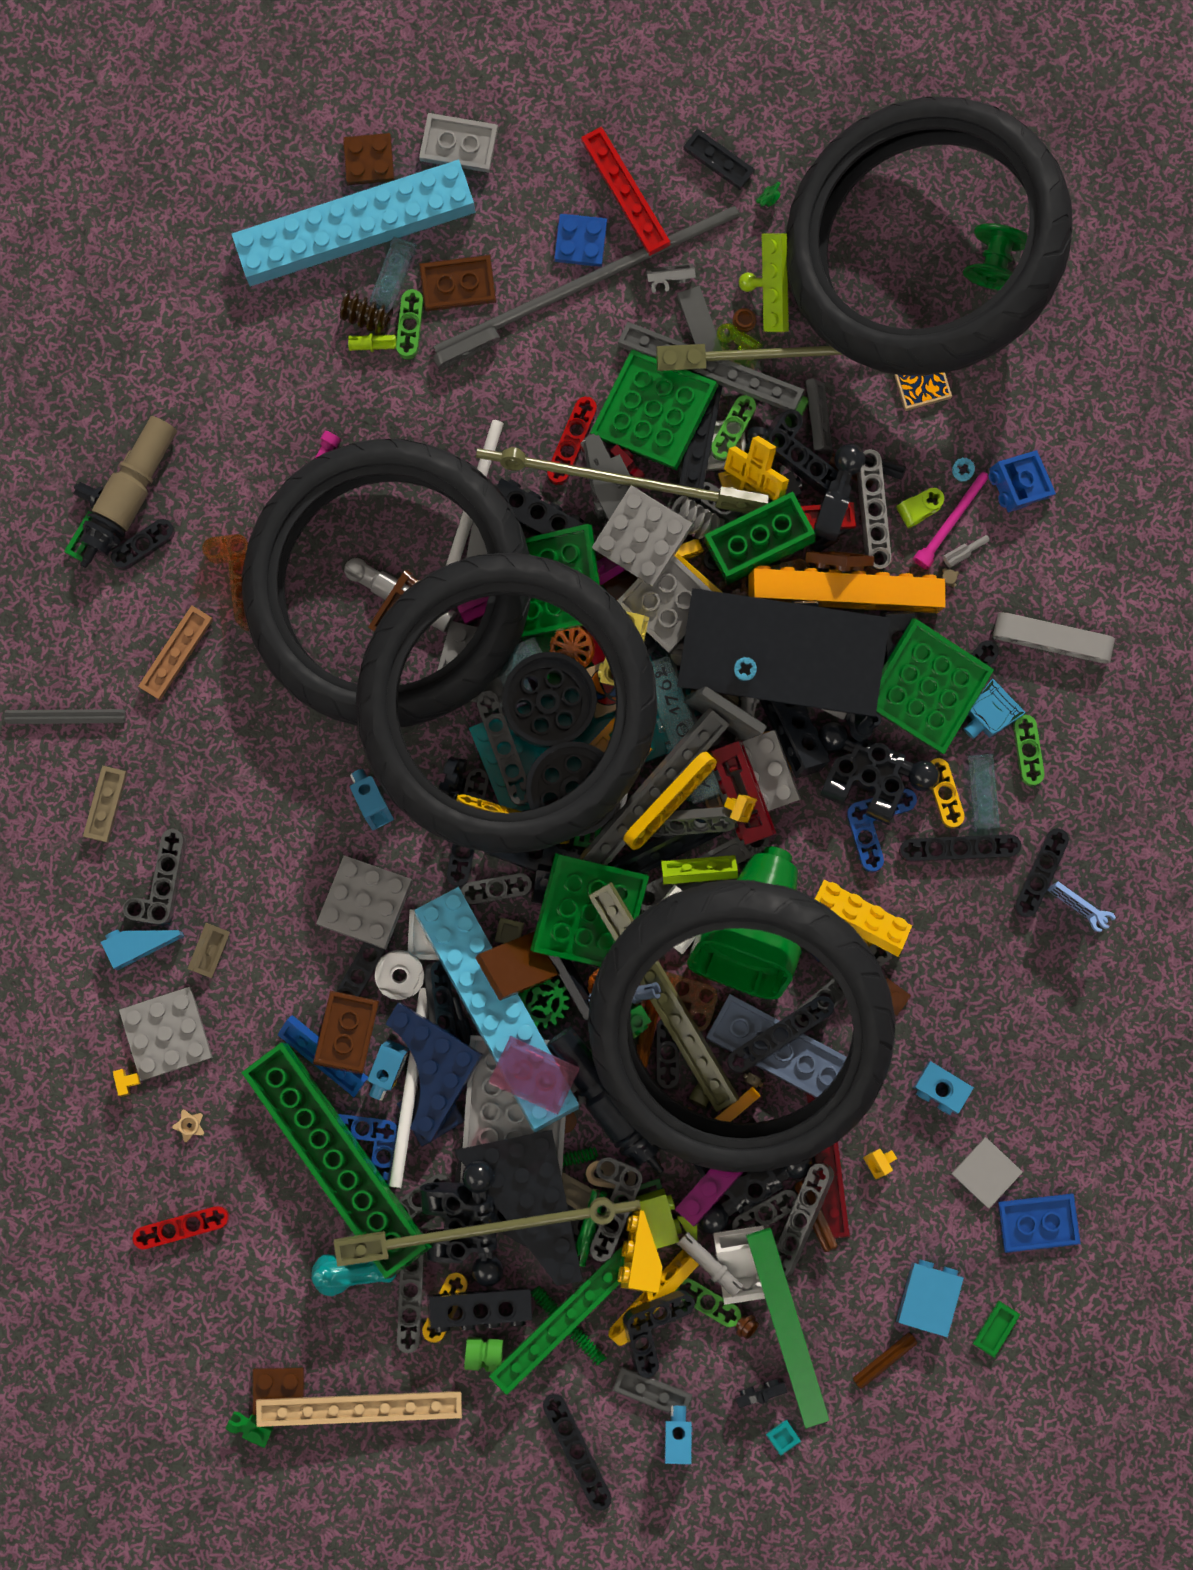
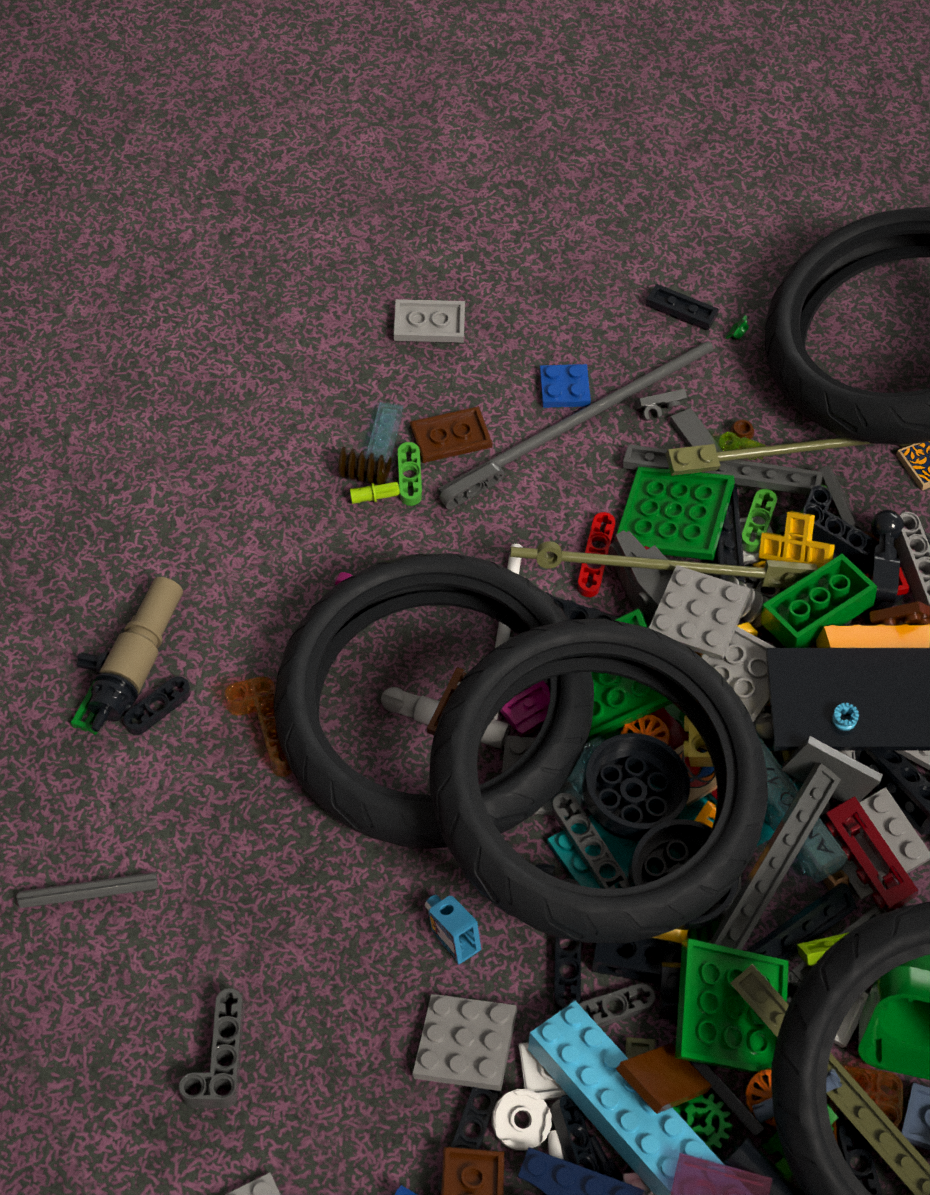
camera: 15 degrees left, 25 degrees down
dark tan plate [83,765,128,843] -> none
dark azure slope [101,930,185,970] -> none
medium nougat plate [138,605,213,700] -> none
dark tan plate [187,923,230,978] -> none
medium azure brick [232,159,476,286] -> none
reddish brown plate [343,133,395,185] -> none
red plate [581,126,671,256] -> none
yellow beam [623,752,717,850] -> none
dark grey beam [651,807,736,837] -> none
yellow tile [724,795,757,823] -> none
lime plate [738,233,789,332] -> none

